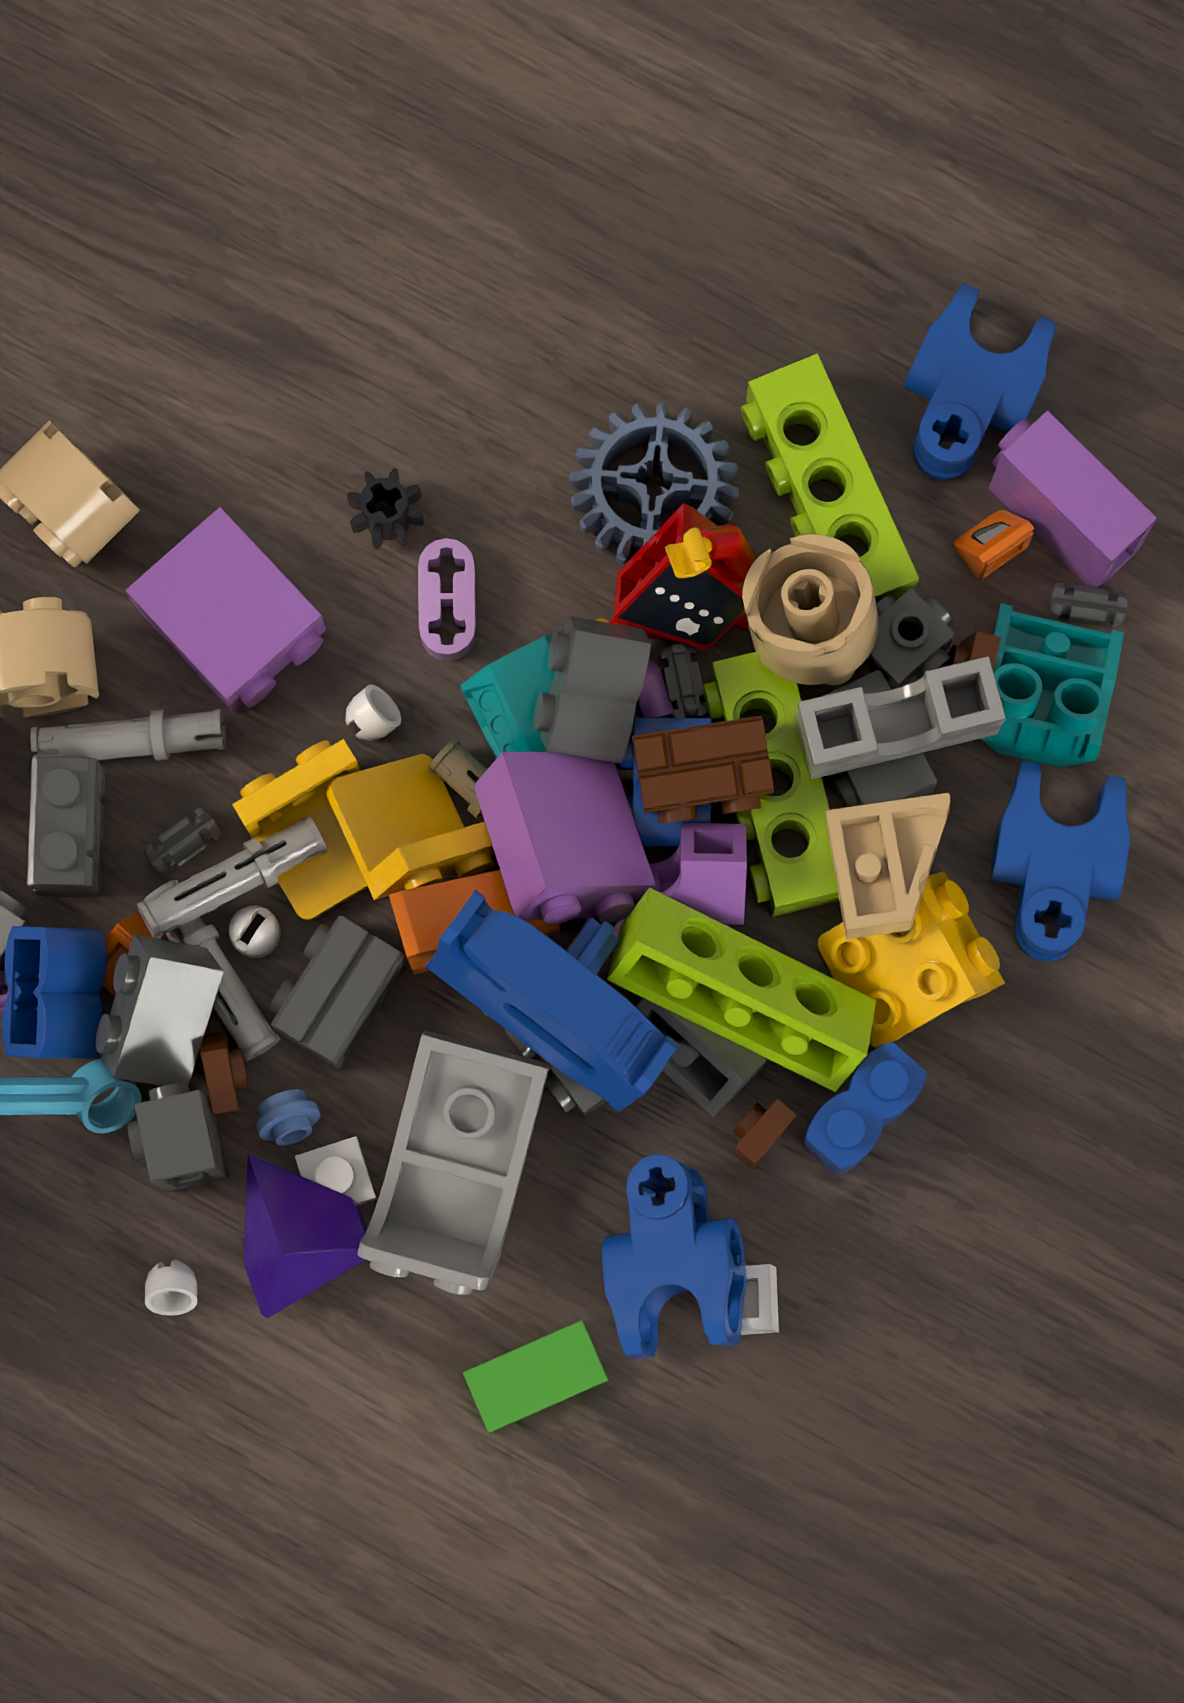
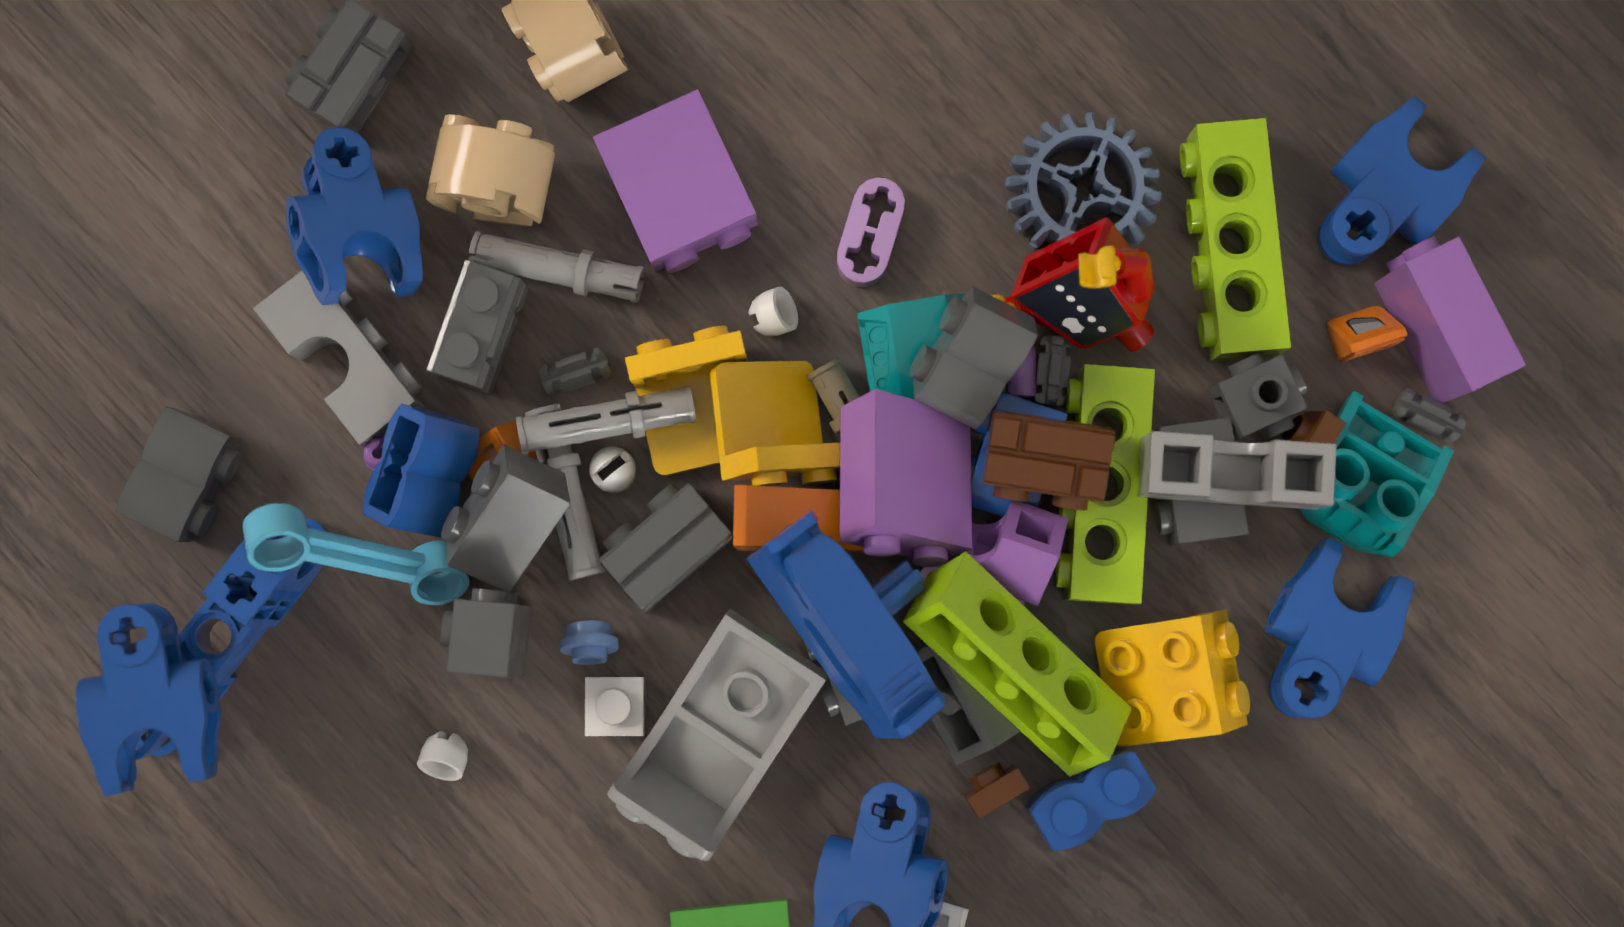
camera: 20 degrees right, 5 degrees up
reddish brown plate [201,1031,249,1114] -> none
dark purple slope [243,1154,367,1318] -> none
black gear [347,468,424,550] -> none
tan brick [742,534,879,685] -> none
tan wing [825,793,951,939] -> none

